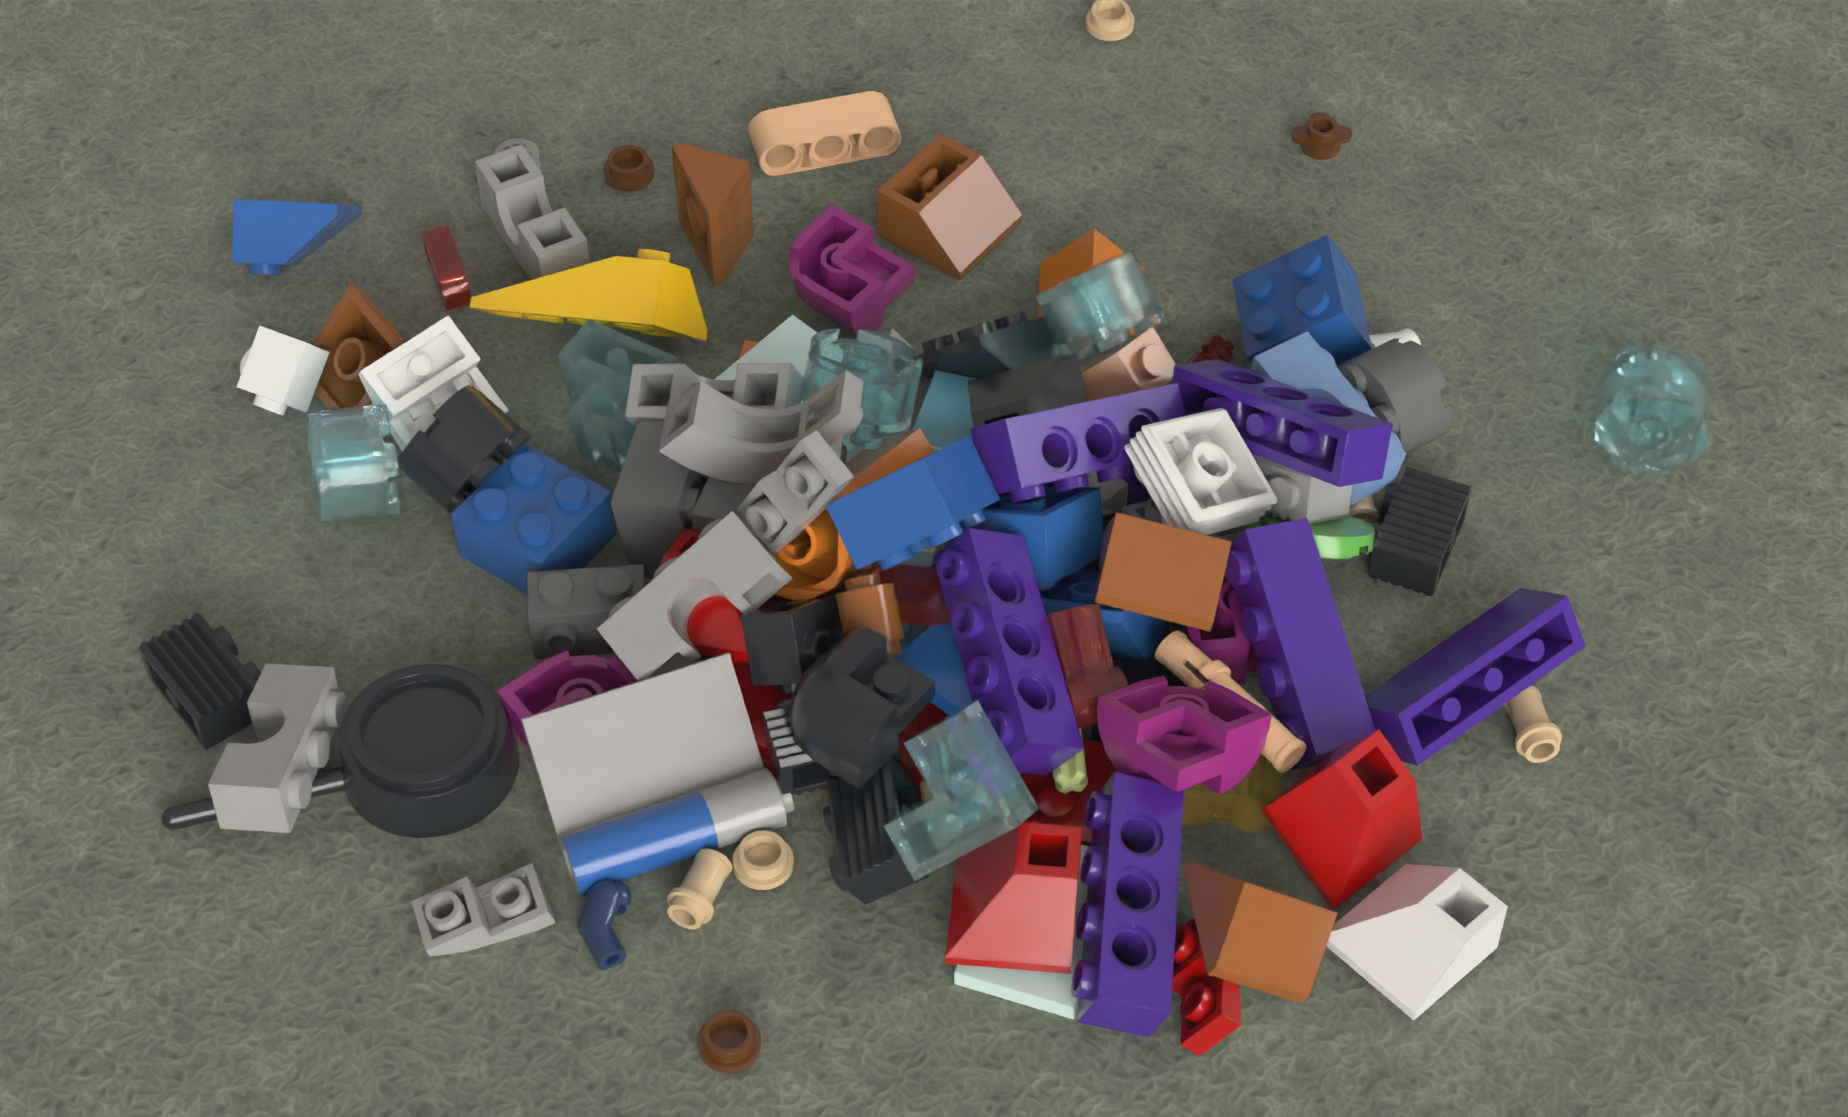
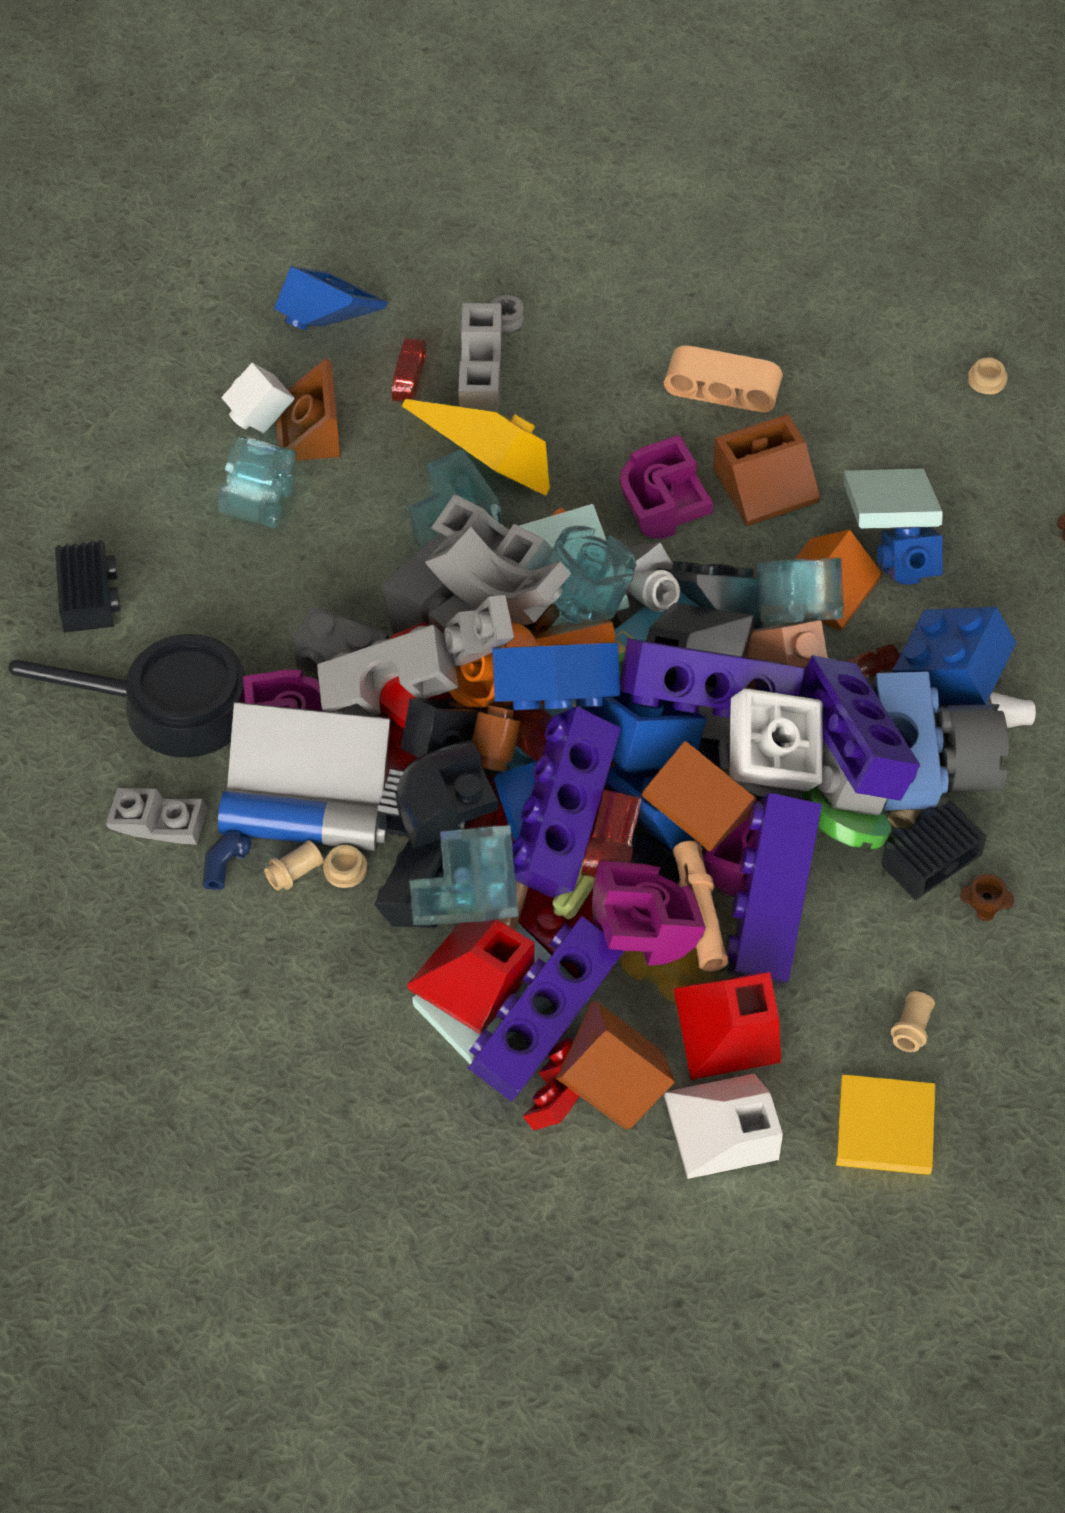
camera: 30 degrees right, 5 degrees up
light grey arch [208,663,348,833] -> none
white slope [358,316,508,452] -> none
black brick [397,385,531,515] -> none
blue brick [451,443,617,595] -> none
reddish brown plate [603,145,655,191] -> none
dark orange slope [672,143,754,287] -> none
reddish brown plate [697,1010,761,1073] -> none
dark purple brick [1365,588,1585,766] -> none
none -> white cone [622,570,680,612]
none -> yellow tile [836,1074,935,1175]
none -> light aqua tile [844,469,943,528]
none -> blue brick [877,527,943,585]
none -> reddish brown plate [960,874,1014,921]

